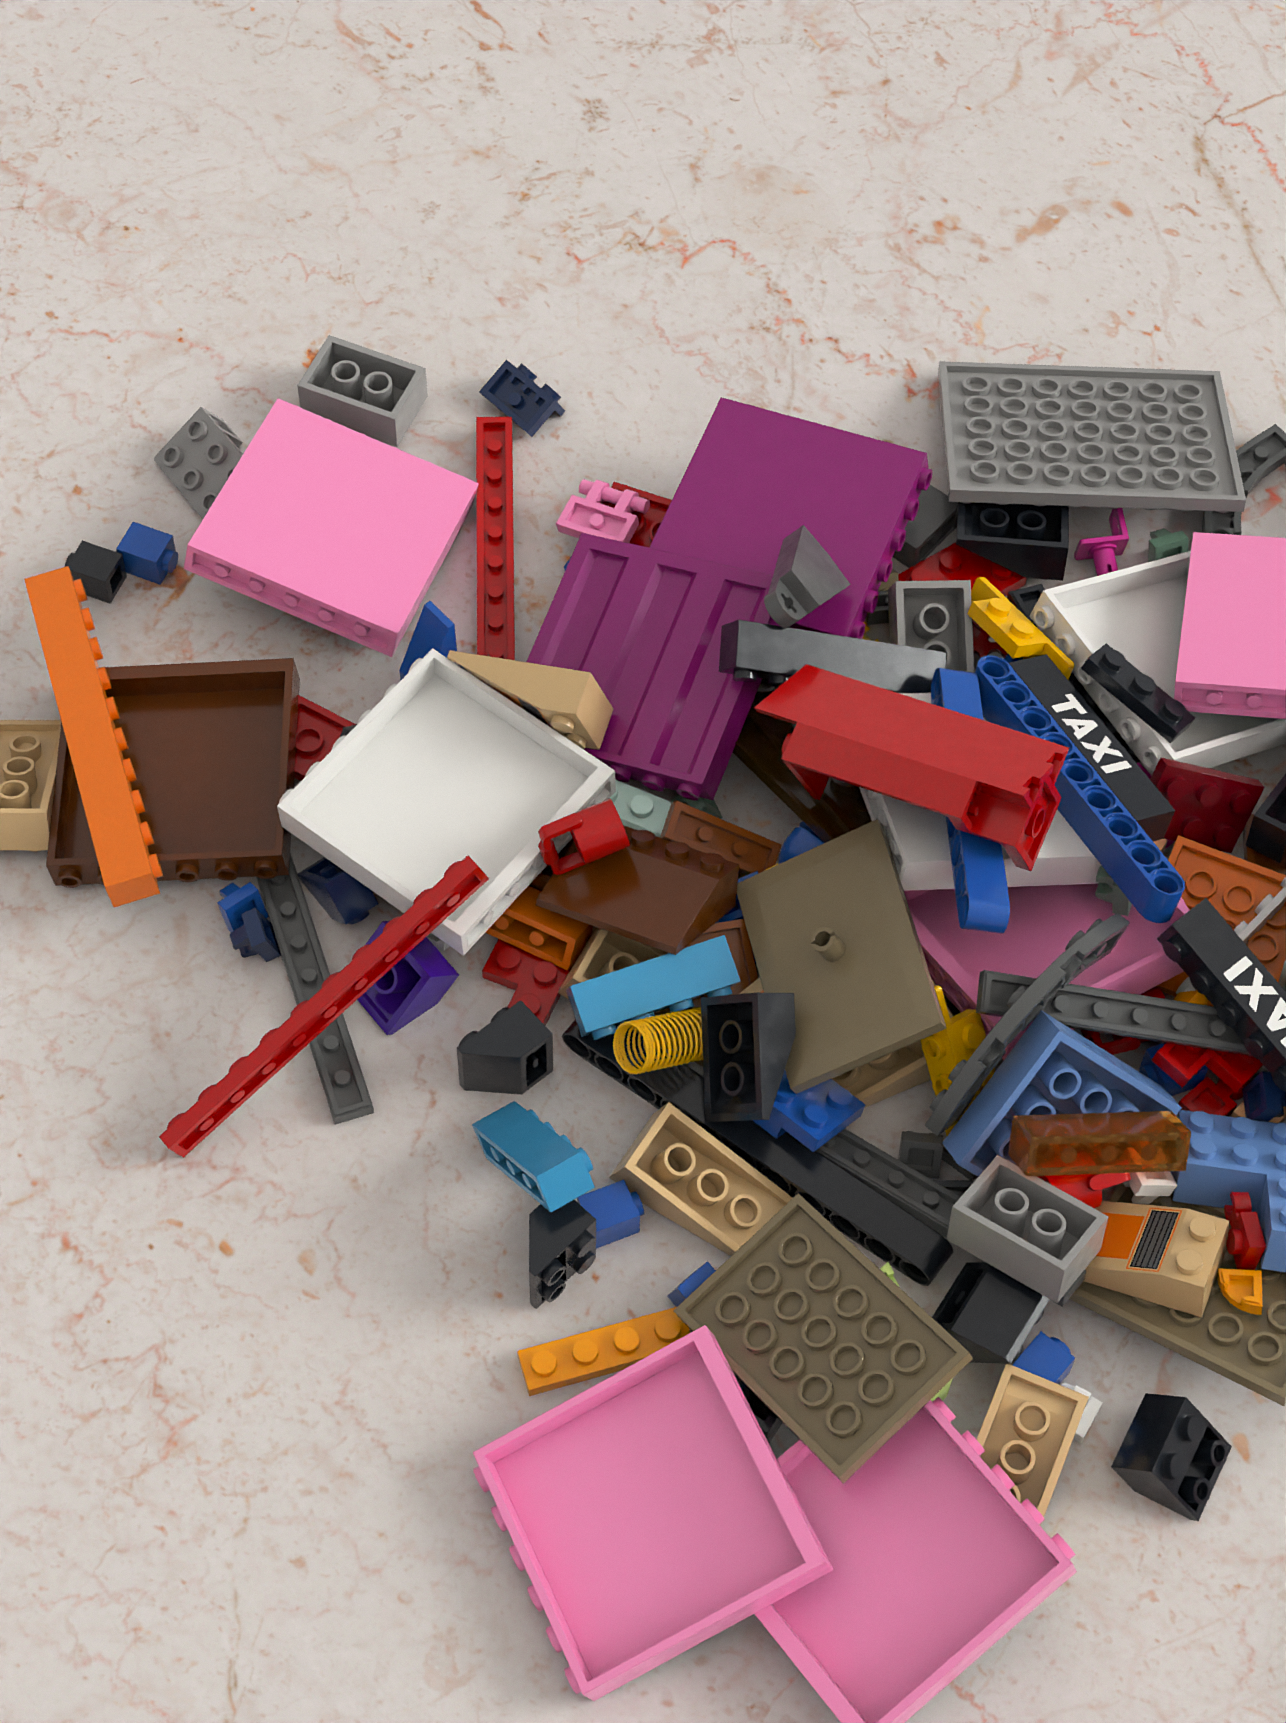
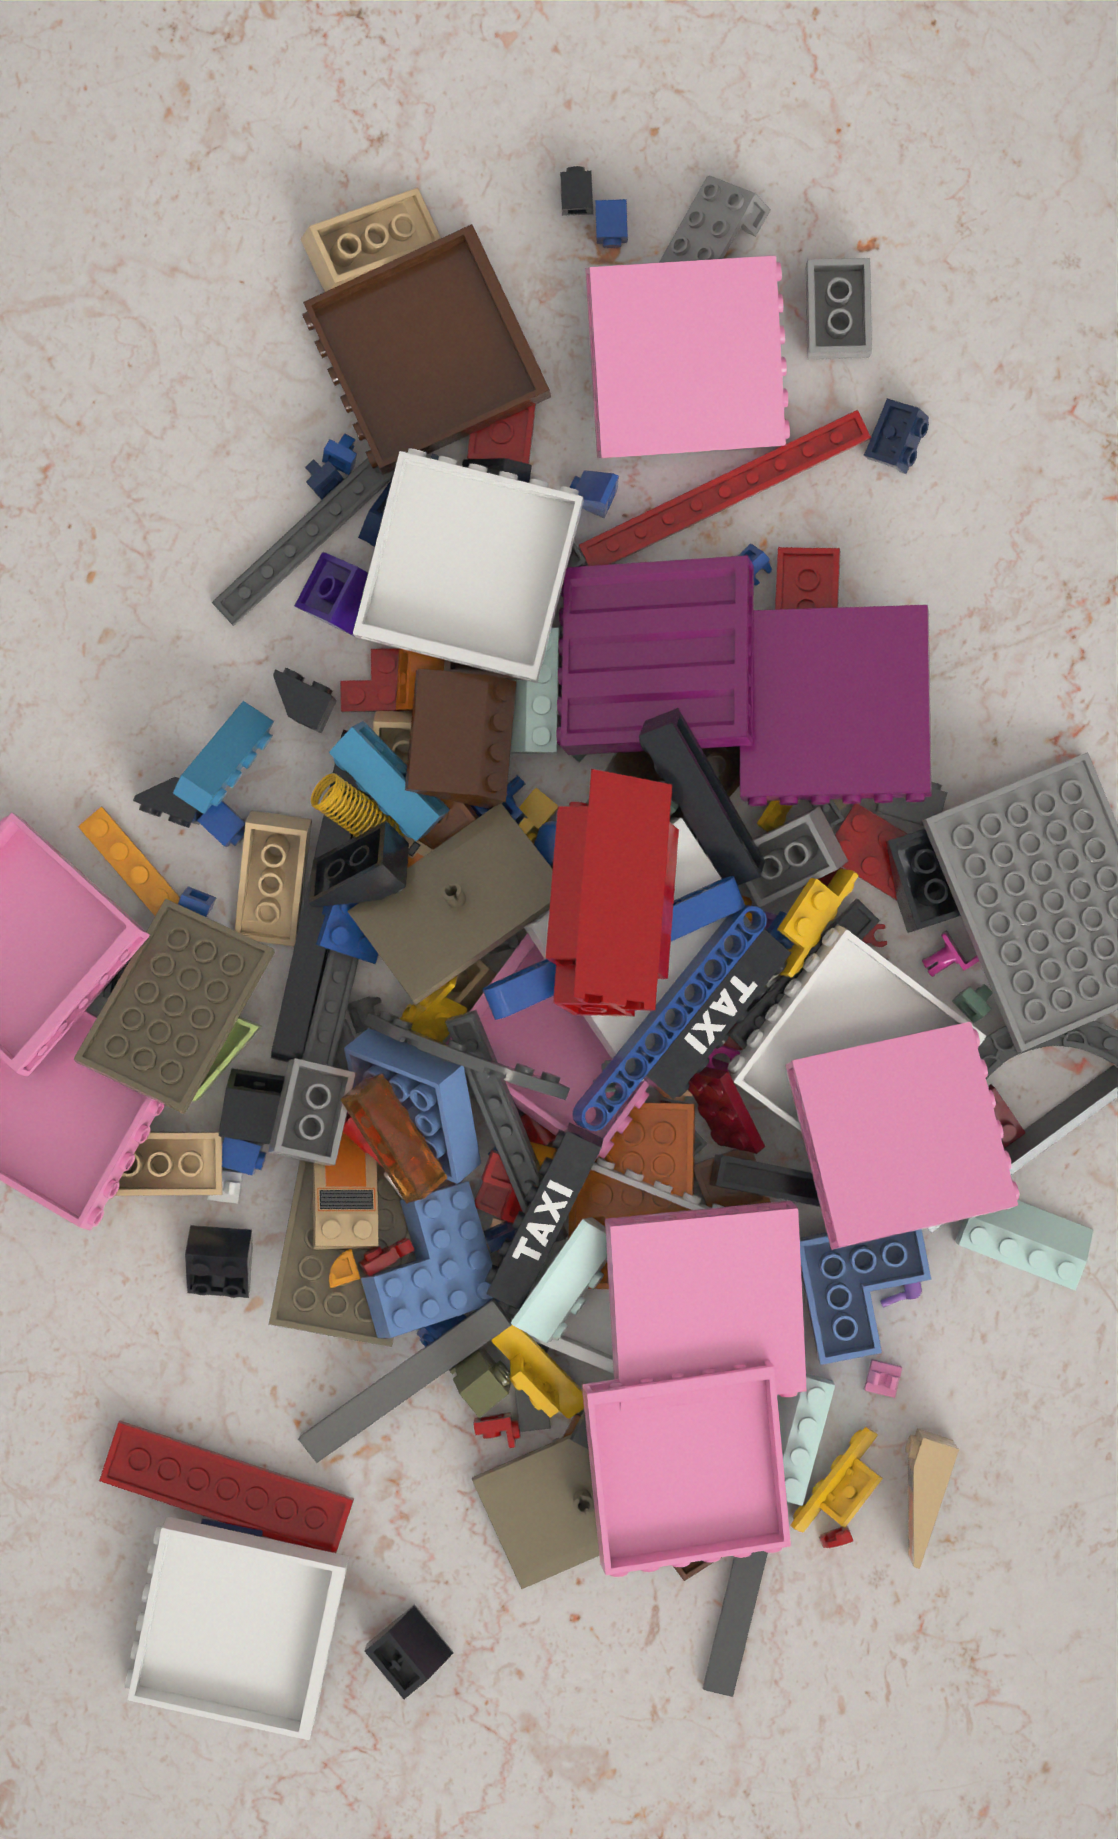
camera: 70 degrees right, 30 degrees up
orange brick [24,566,163,907] -> none
red plate [159,855,489,1158] -> none
tan slope [447,650,613,750] -> none
red piece [538,798,630,875] -> none
bright pink plate [556,479,650,543] -> none
dark orange plate [660,800,782,875] -> none
dark grey piece [764,525,851,628] -> none
black plate [1081,643,1196,743] -> none

